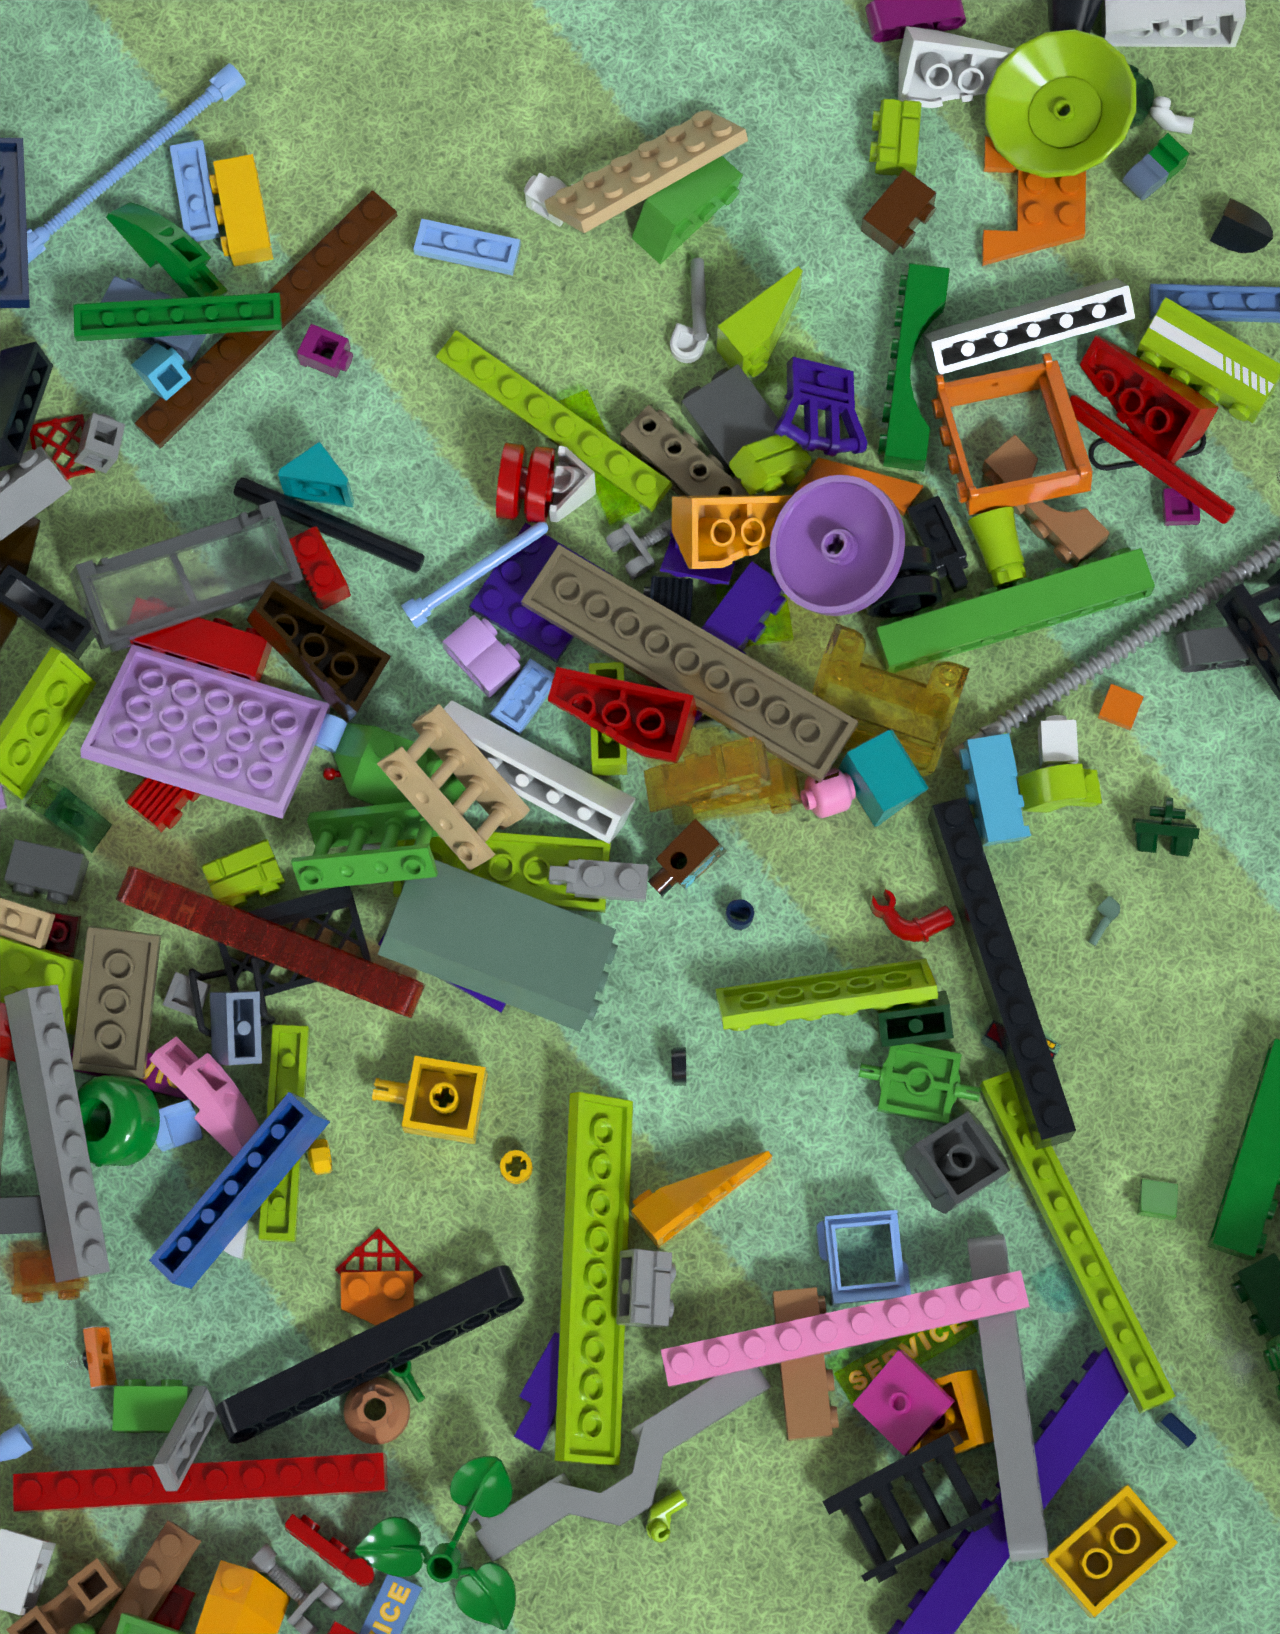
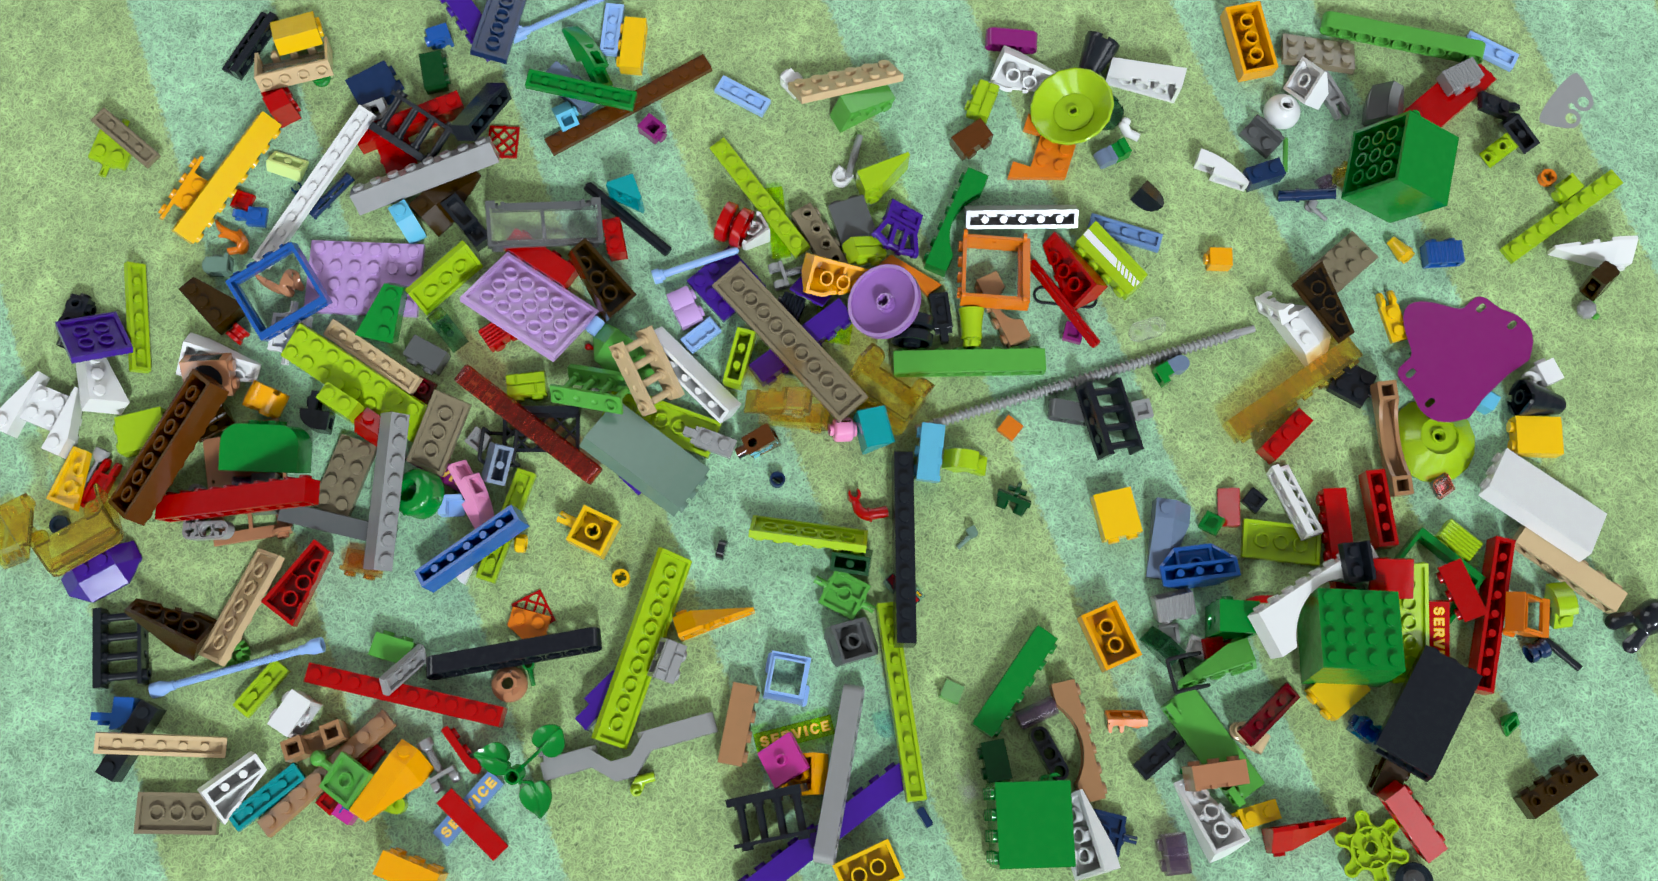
camera: 10 degrees right, 0 degrees up
orange piece [64,1326,117,1389] -> none
light grey brick [74,413,125,473] -> none
red wedge [548,667,697,763] -> none
bright pink plate [661,1270,1030,1387] -> none
white brick [1038,715,1078,769] -> none

